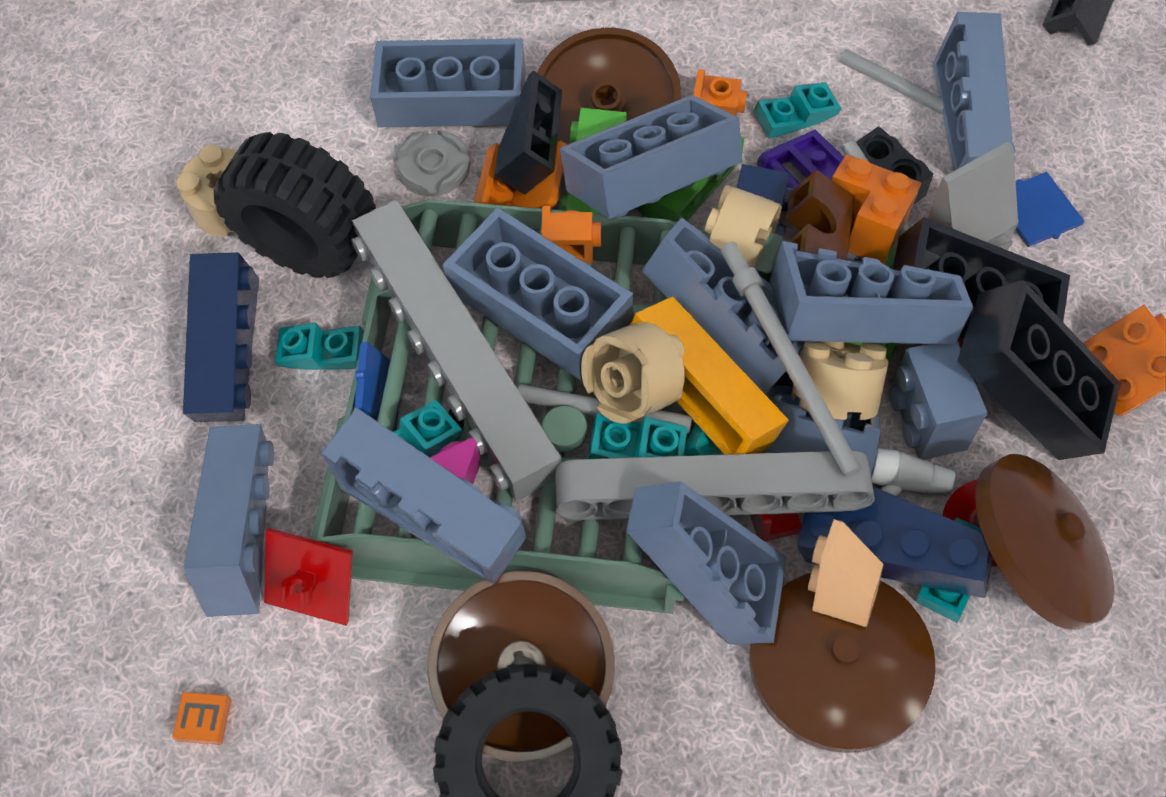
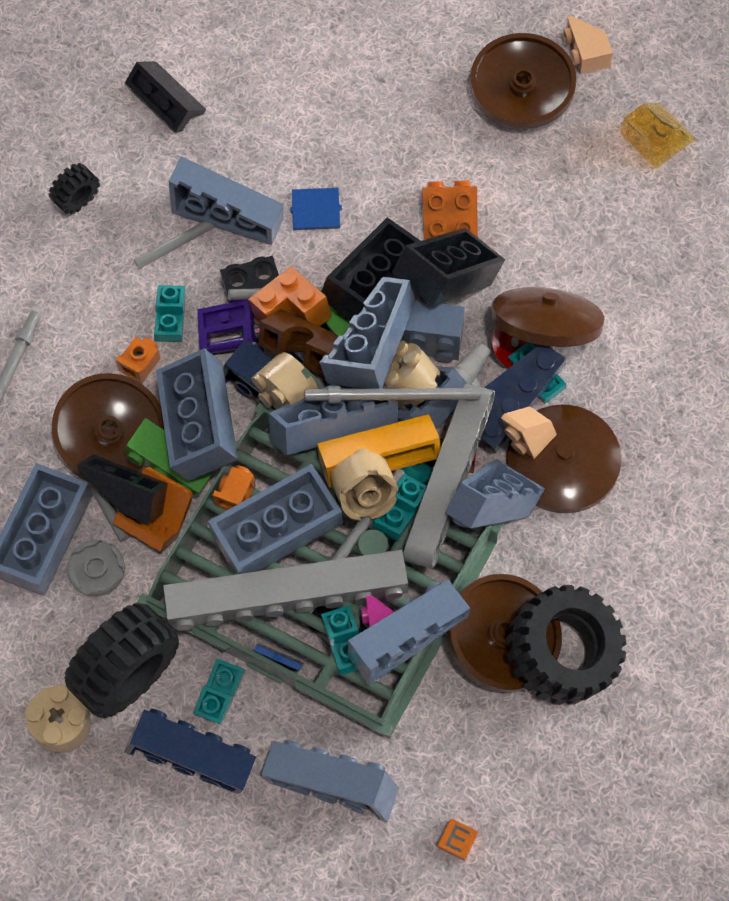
camera: 70 degrees left, 5 degrees up
red piece [264,528,353,626] -> none
light grey slope [928,141,1018,250] -> none

